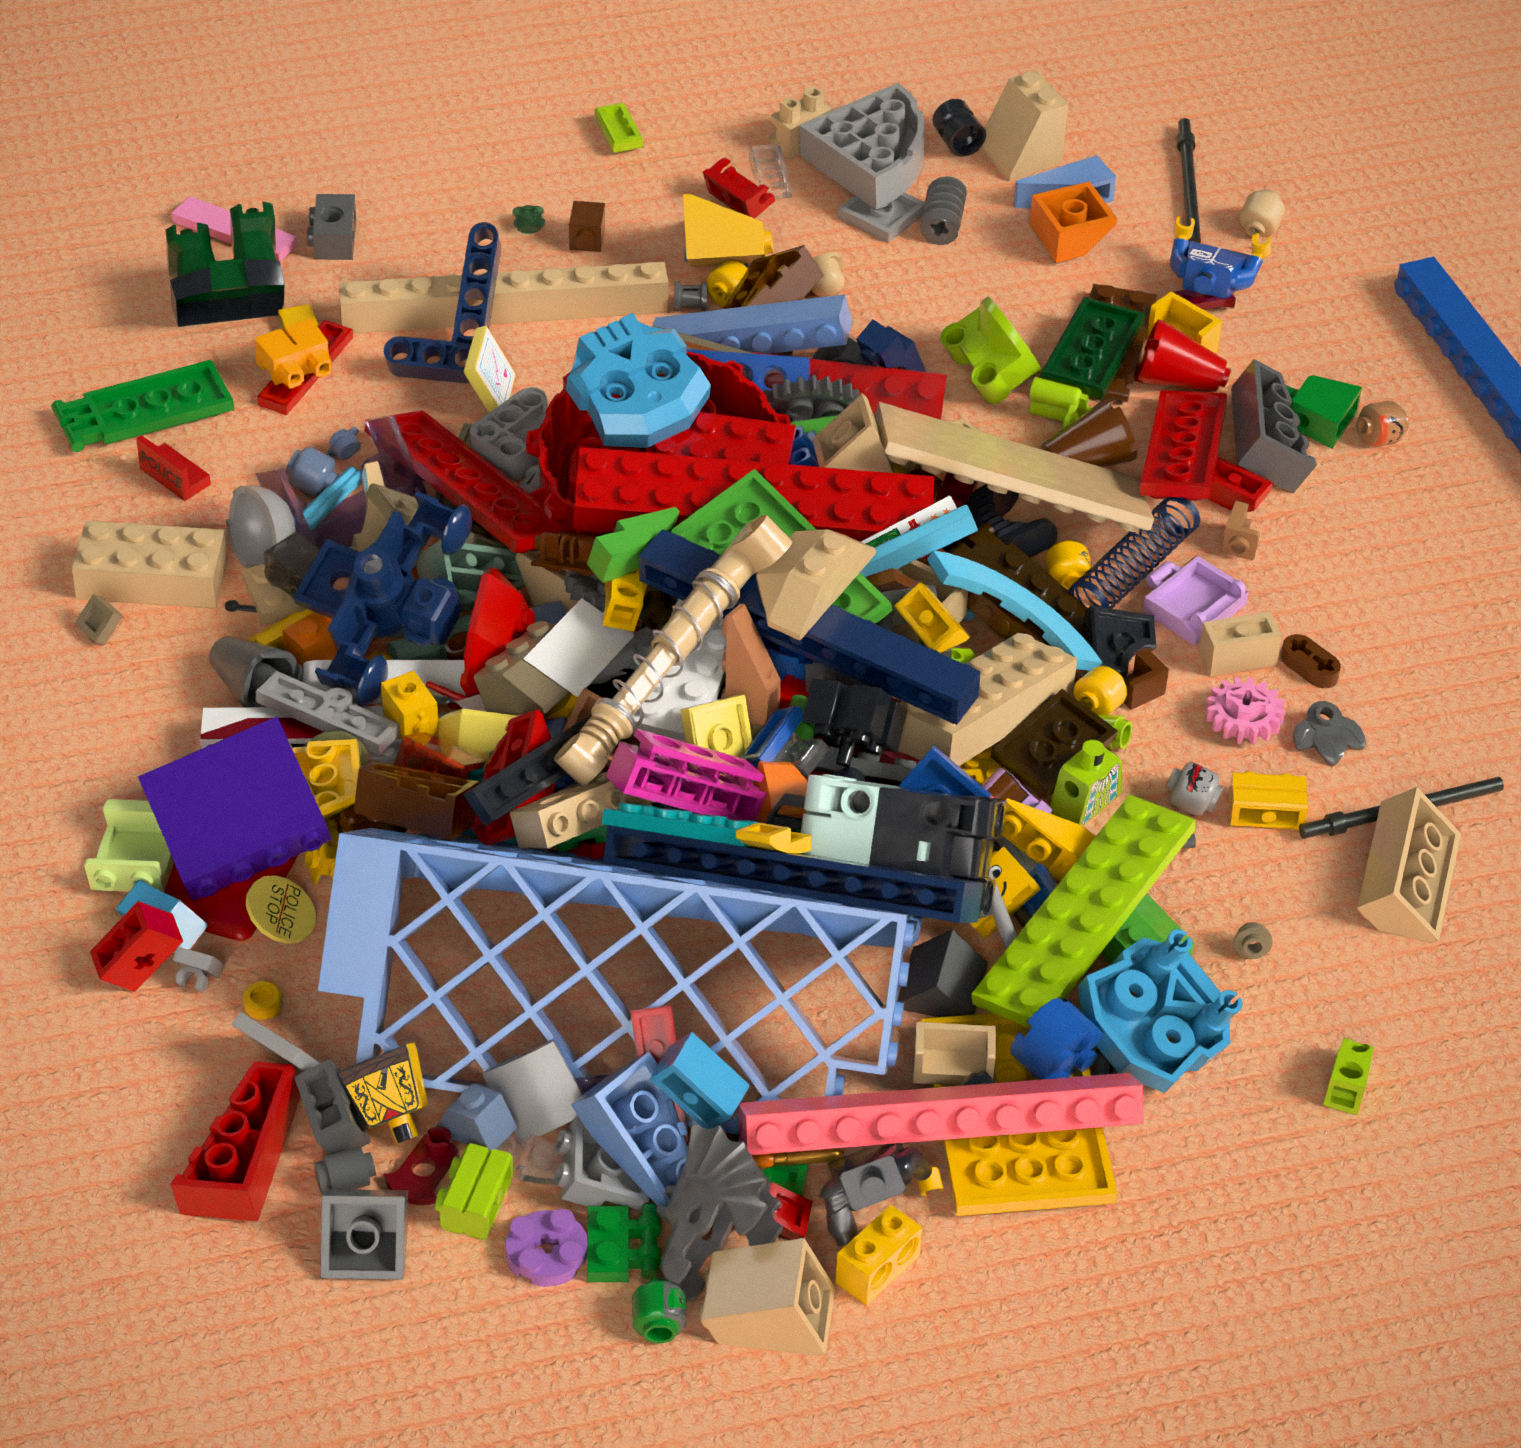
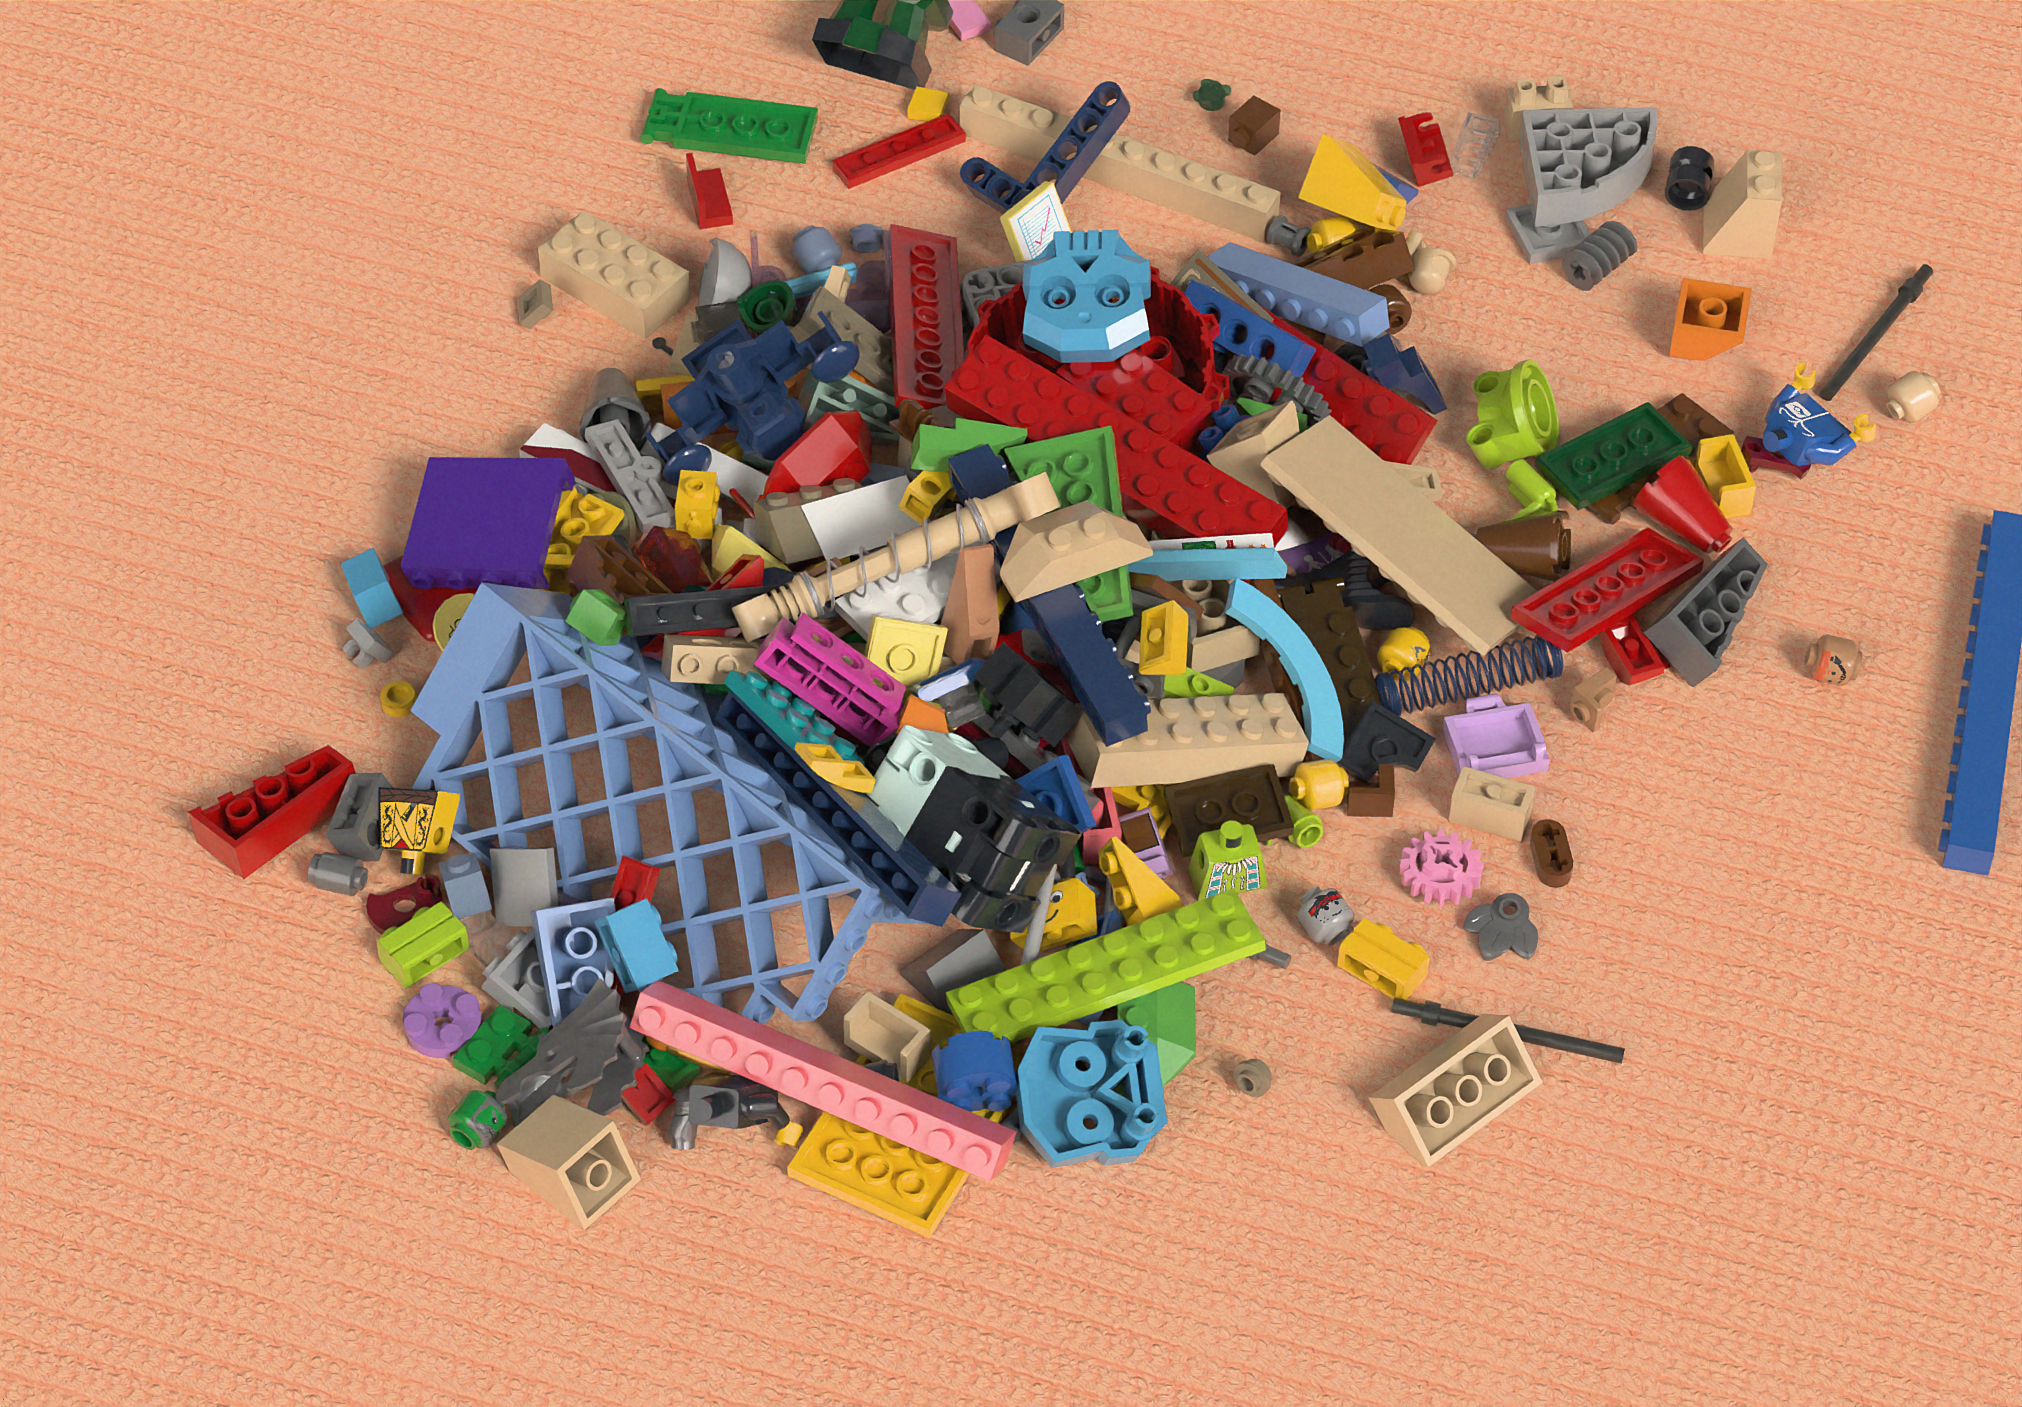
camera: 35 degrees right, 5 degrees up
yellowish green panel [84,799,174,892] -> none
red brick [90,901,184,992] -> none
light grey tile [232,1012,320,1072] -> none
light orange hips [254,318,332,389] -> none
dark grey slope [321,1189,408,1279] -> none
lime plate [595,103,643,153] -> none
yellow brick [835,1205,922,1306] -> none
medium blue slope [1013,155,1116,209] -> none
green torso [1286,375,1362,449] -> none
lime leg [1323,1037,1374,1115] -> none
none -> bright green brick [565,589,627,646]
none -> dark green helmet [737,280,798,335]

